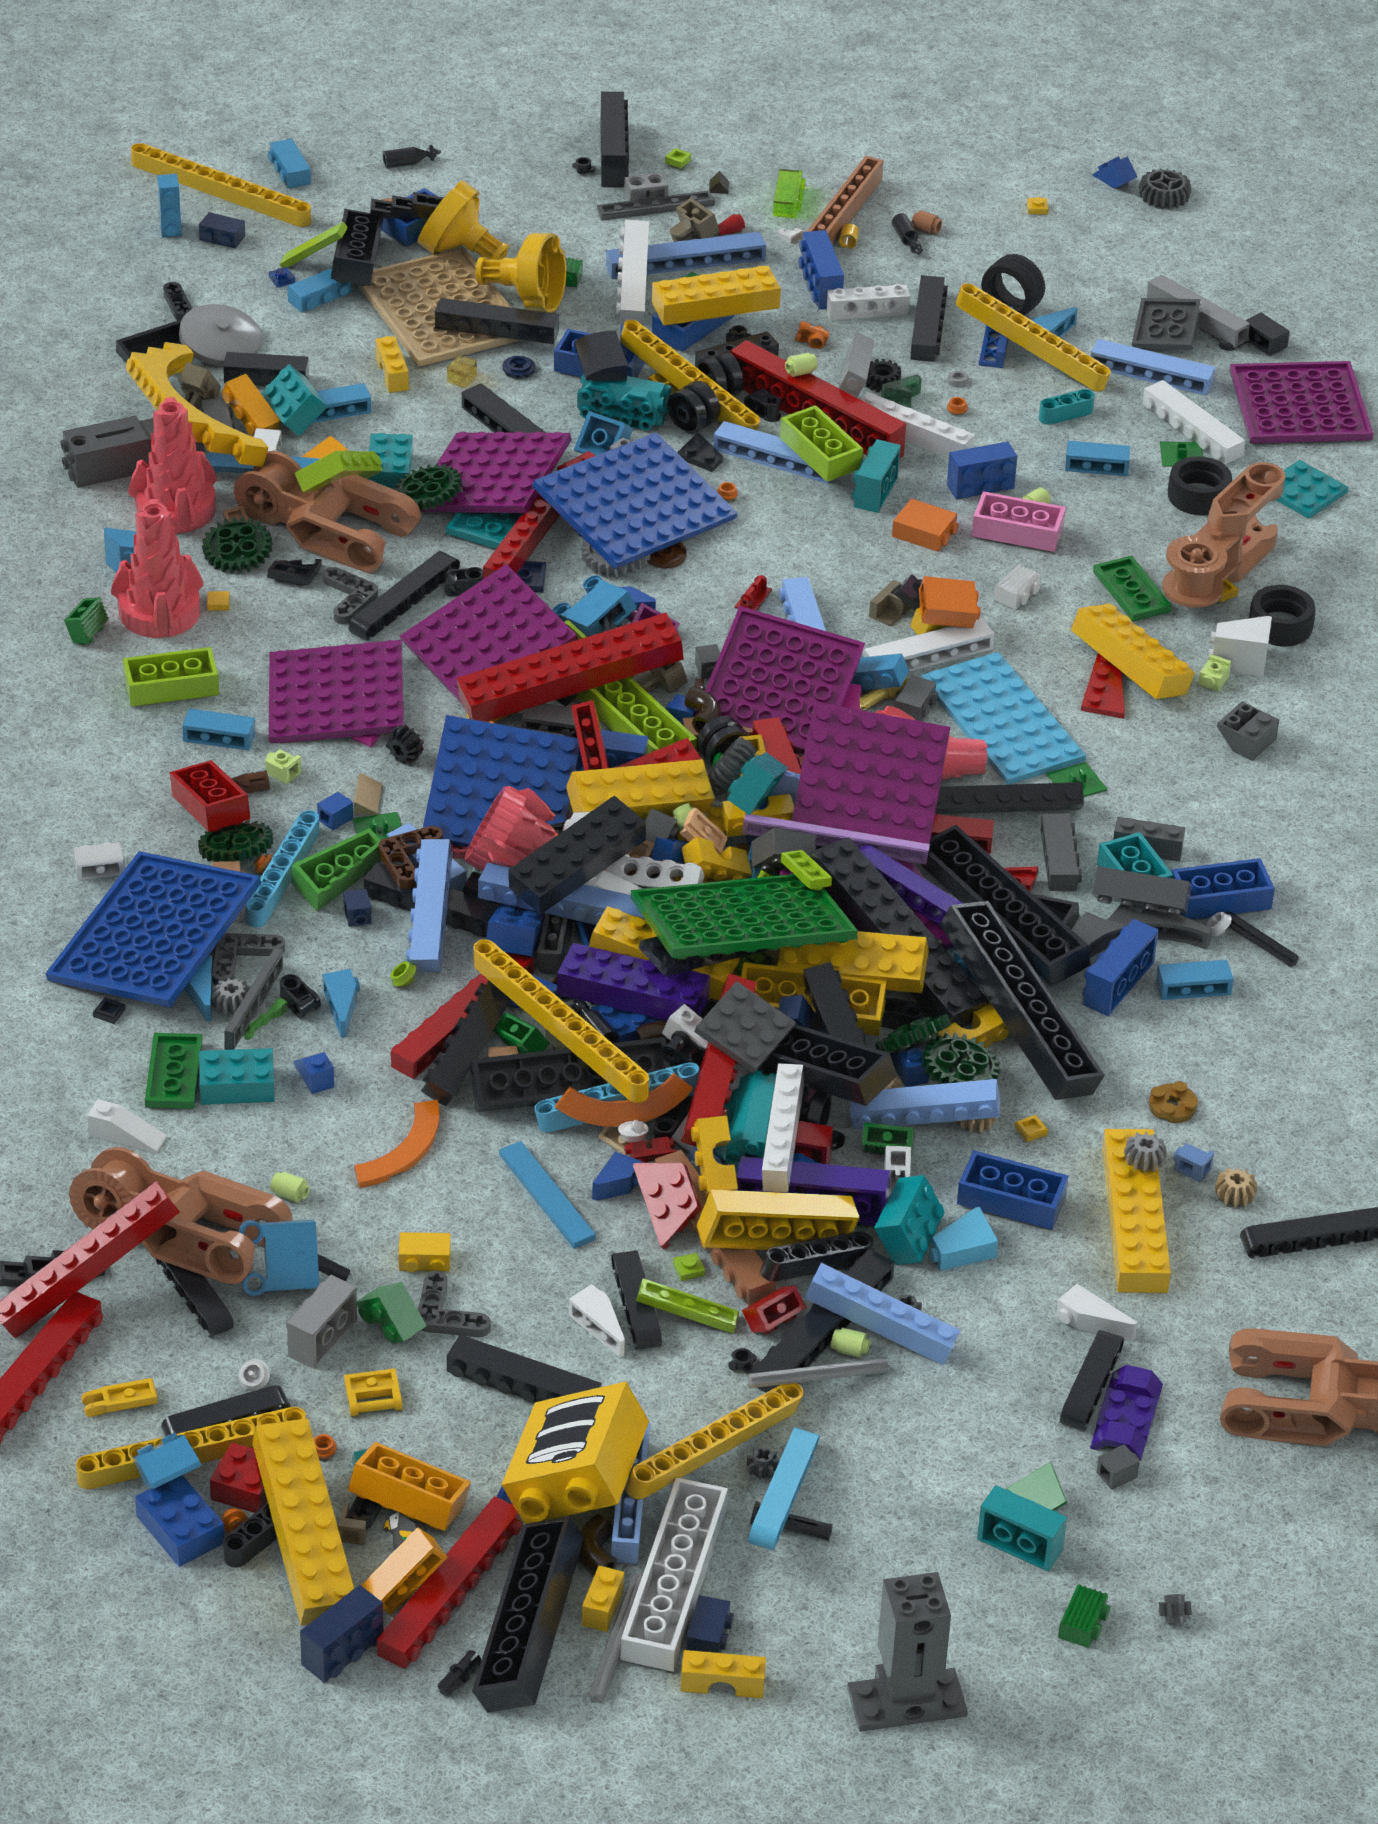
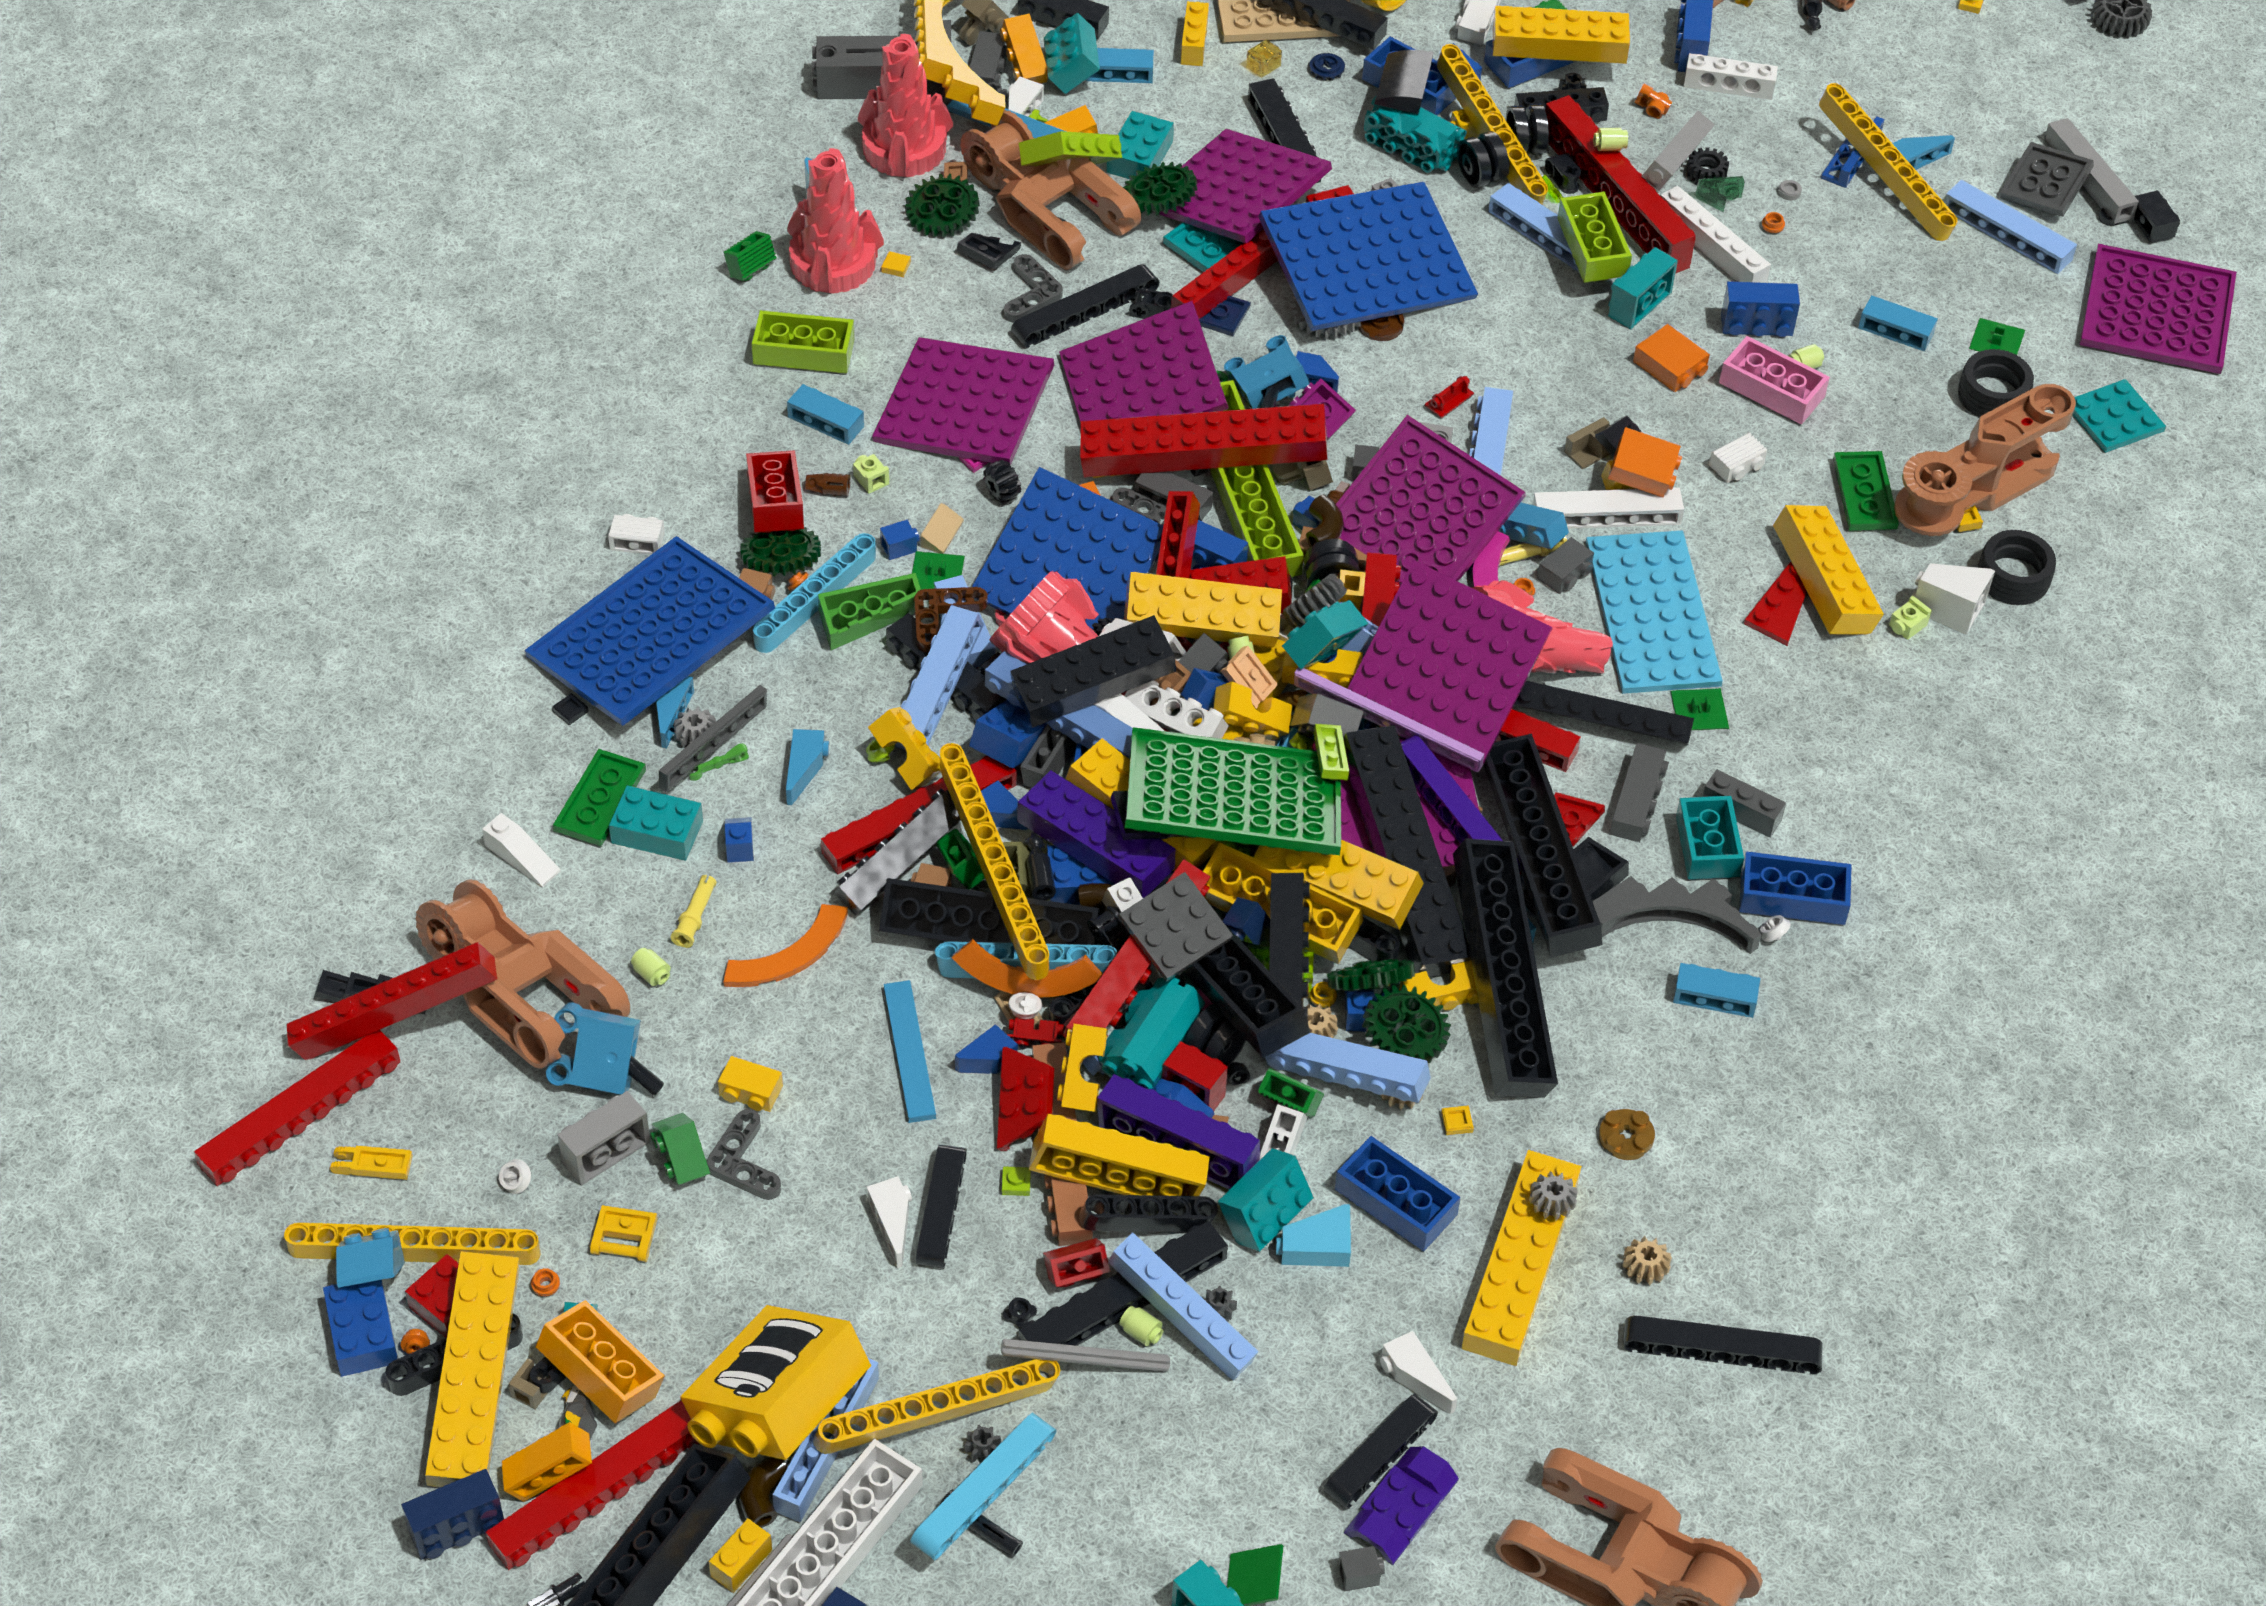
camera: 20 degrees right, 10 degrees up
black beam [155,1258,234,1338] -> none
black beam [161,1385,291,1436] -> none
dark grey beam [212,933,285,985] -> none
black piece [280,974,321,1019] -> none
dark blue brick [343,889,372,927] -> none
black brick [446,1335,602,1402] -> none
dark azure slope [574,411,633,455] -> none
lime tile [636,1278,739,1334] -> none
black wing [677,433,723,472] -> none
orange plate [717,482,738,500] -> none
white brick [762,1064,804,1192] -> none
black brick [910,275,948,362] -> none
black tyre [981,254,1046,316] -> none
teal beam [1039,389,1095,425] -> none
blue brick [1082,919,1158,1016] -> none
dark grey brick [1092,866,1192,916] -> none
white brick [1143,380,1246,464] -> none
medium blue brick [1173,1143,1214,1183] -> none
dark grey slope [1217,701,1280,761] -> none
black axle [1225,911,1299,967] -> none
none -> light yellow pin [670,875,717,948]
none -> yellow arch [868,707,941,790]
none -> clear neon green tile [1542,175,1564,203]

